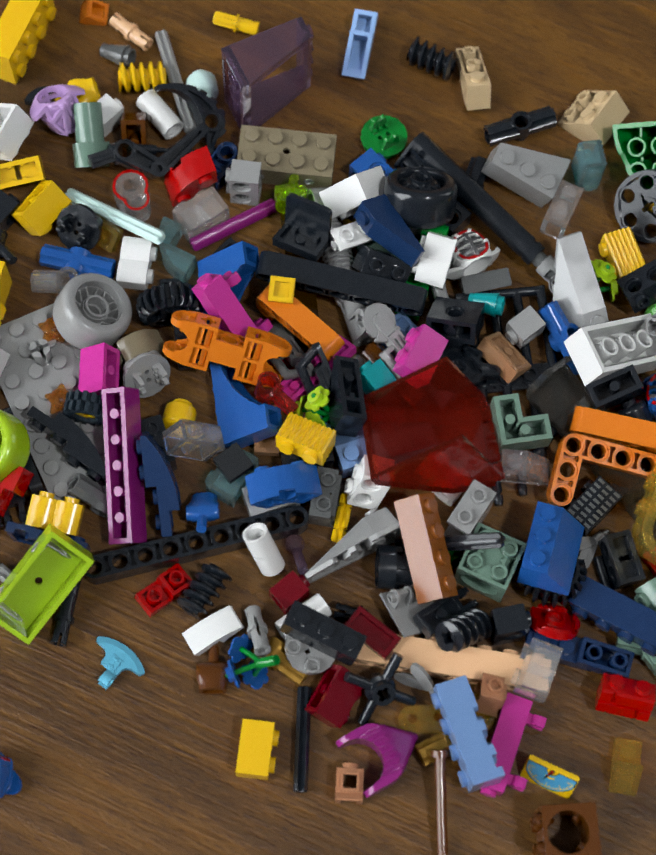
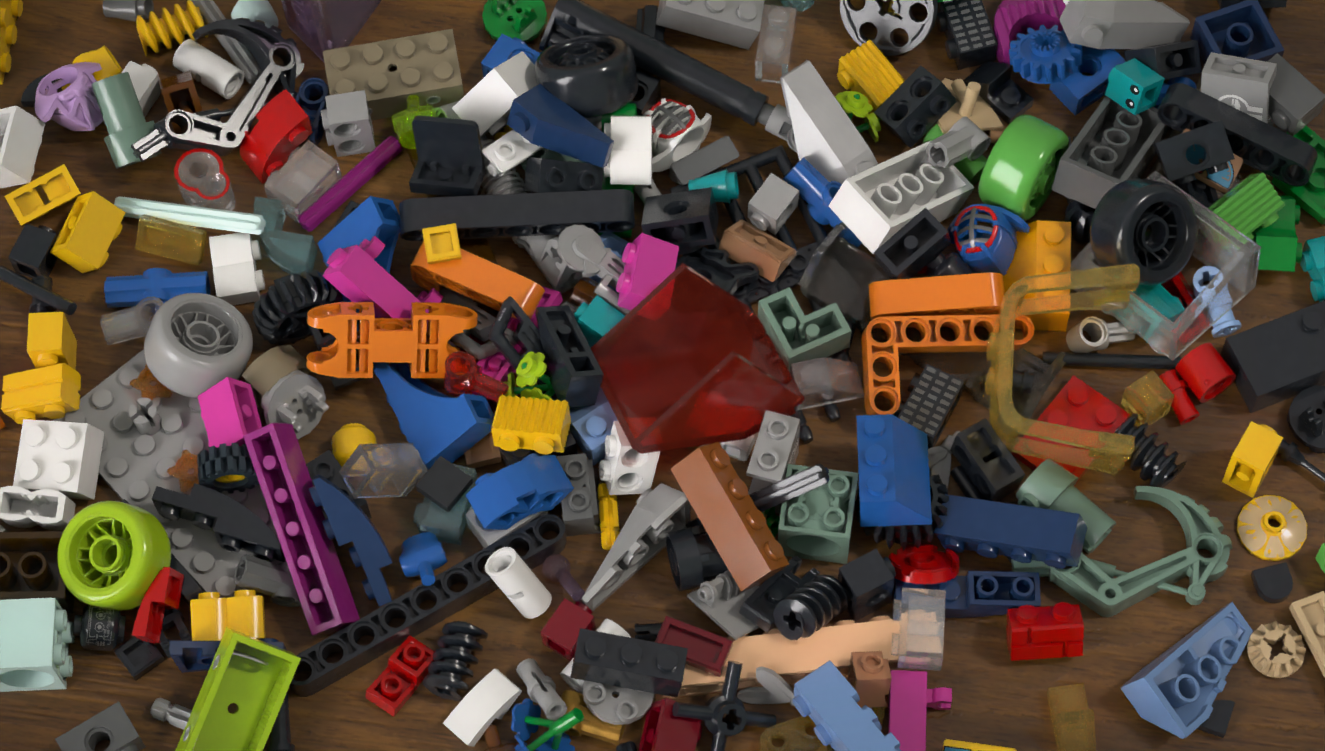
camera: 10 degrees left, 5 degrees down
black plate [55,203,103,250] -> none

